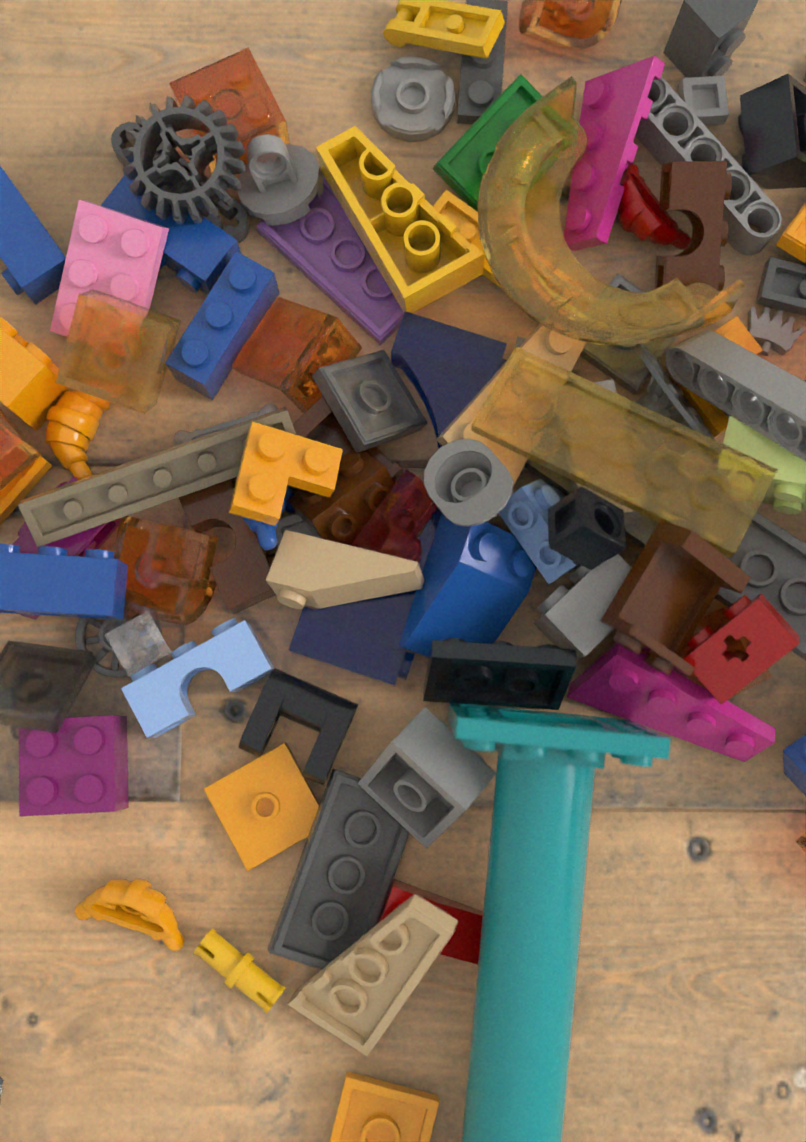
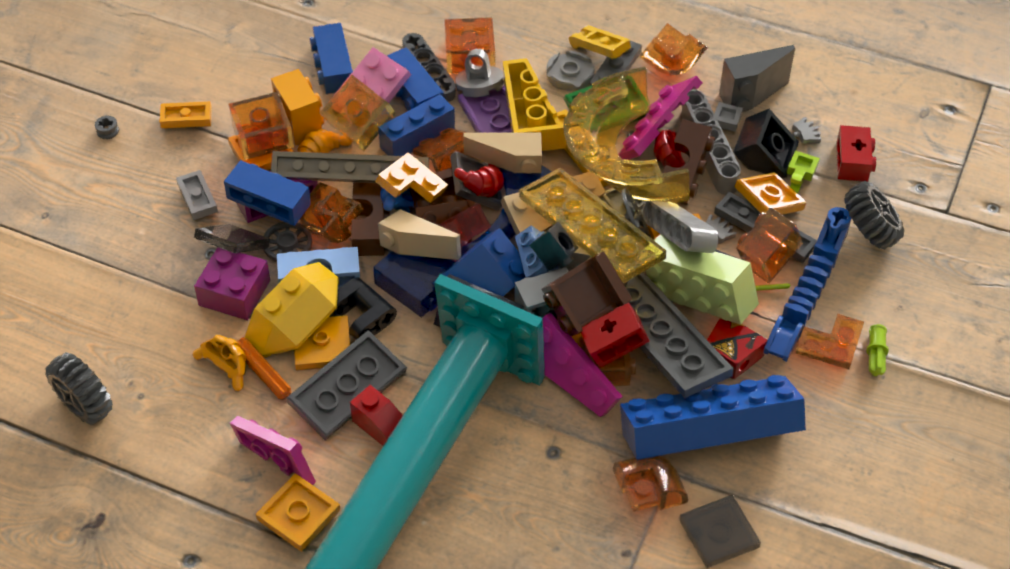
camera: 25 degrees right, 30 degrees down
clear brick [105,611,172,676] -> none
dark grey gear [121,94,246,224] -> none
yellow pin [193,928,286,1014] -> none
tan wing [287,894,458,1057] -> none
light grey brick [357,707,496,849] -> none
light grey piece [424,439,513,527] -> none
none -> dark pink wing [230,416,316,485]
none -> orange axle [237,337,291,400]
none -> yellow wedge [244,262,339,357]
none -> red piece [454,163,504,197]
none -> tan slope [464,133,542,173]

